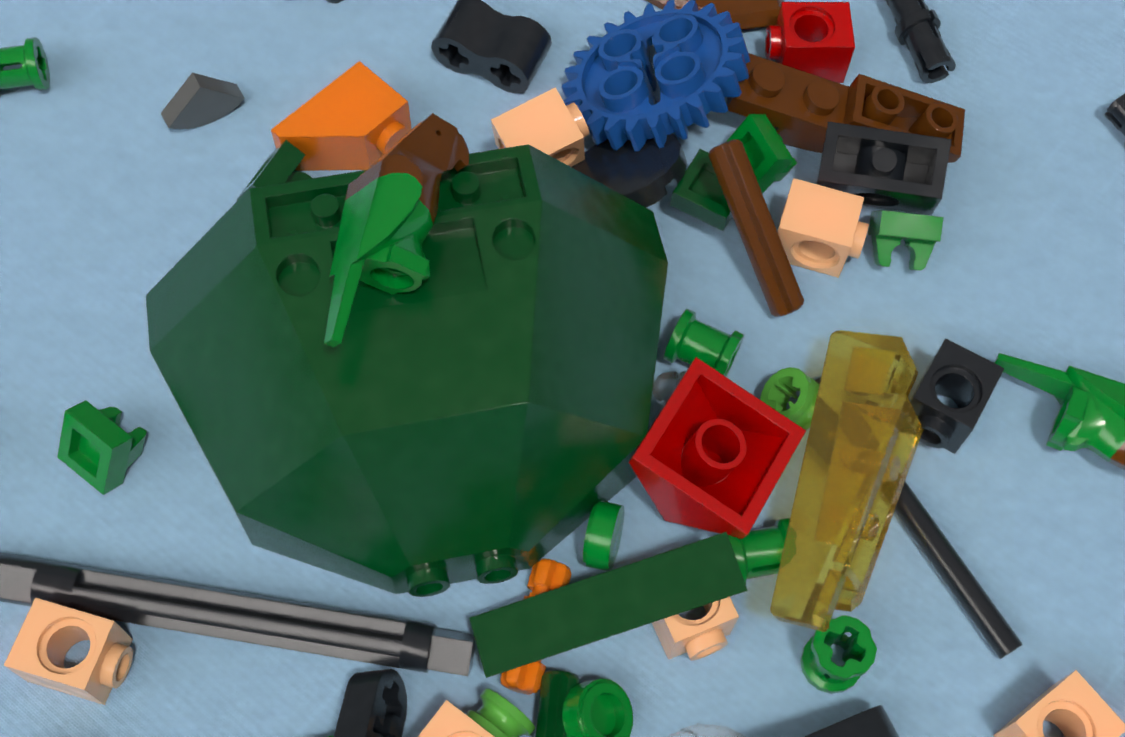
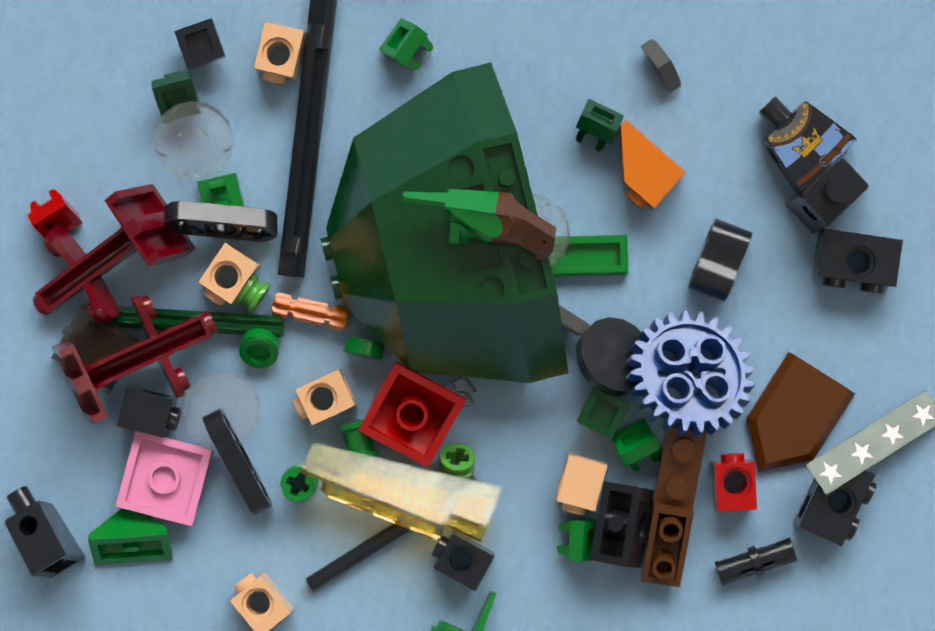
camera: 85 degrees right, 25 degrees up
dark green sticker [469,532,748,678] -> none
light nougat brick [491,87,589,167] -> none
green bush [663,309,744,377] -> none
reddish brown axle [709,139,804,317] -> none

